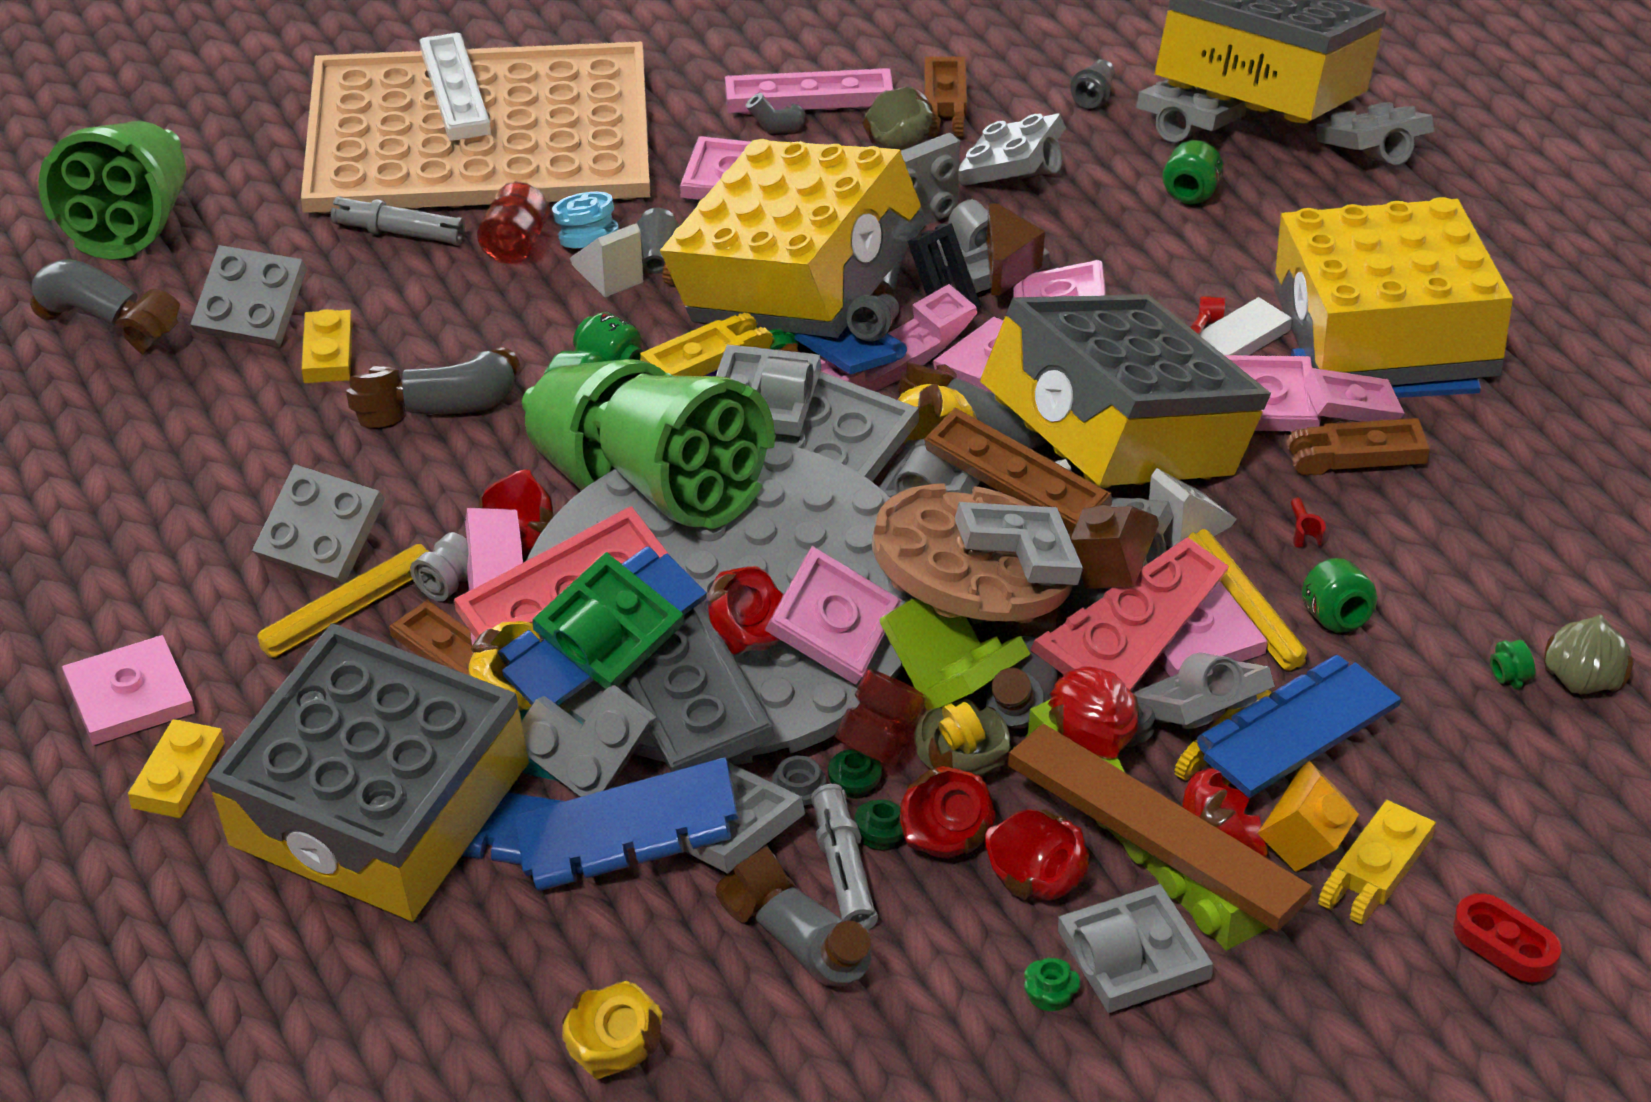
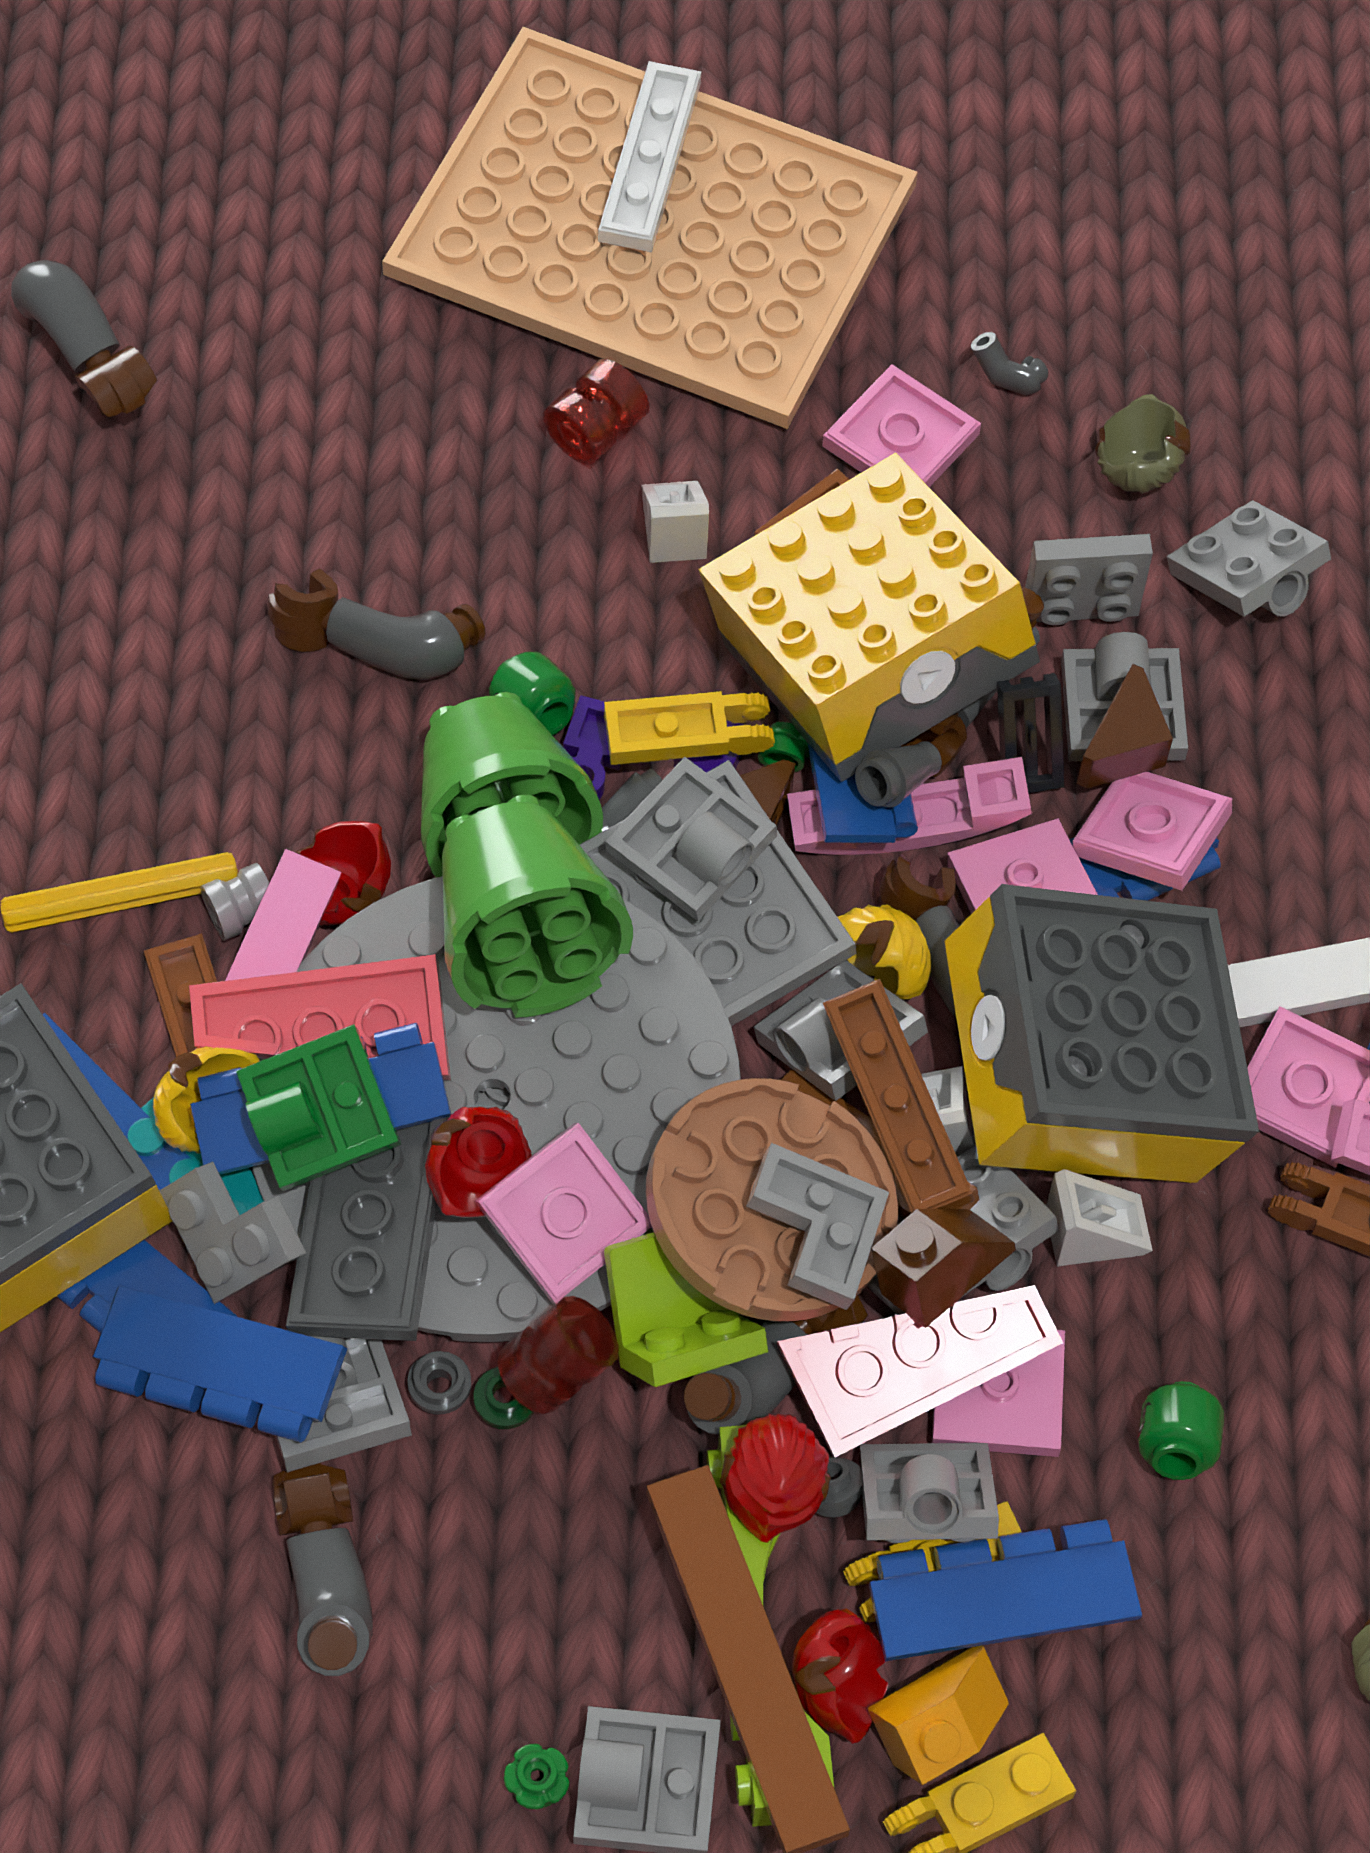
camera: 25 degrees right, 20 degrees up
bright green cone [38,121,186,259] -> none
light grey plate [190,245,307,348] -> none
light grey plate [252,464,385,585] -> none
yellow plate [302,309,353,383] -> none
light grey pin [331,196,465,246] -> none
medium azure wheel [552,191,619,248] -> none
yellow hair [562,981,662,1079] -> none
green head [573,312,643,361] -> none
dark grey cone [637,208,679,274] -> none
bright pink plate [725,68,893,115] -> none
light grey pin [811,784,878,930] -> none
dark green plate [854,799,904,850] -> none
red hair [900,766,995,859] -> none
olive hair [914,697,1011,776] -> none
dark orange hinge [924,56,967,137] -> none
yellow plate [938,702,986,754] -> none
red hair [985,809,1089,901] -> none
yellow axle [1188,529,1307,671] -> none
red hand [1190,296,1225,334] -> none
red hand [1290,497,1326,547] -> none
green plate [1490,639,1536,690] -> none

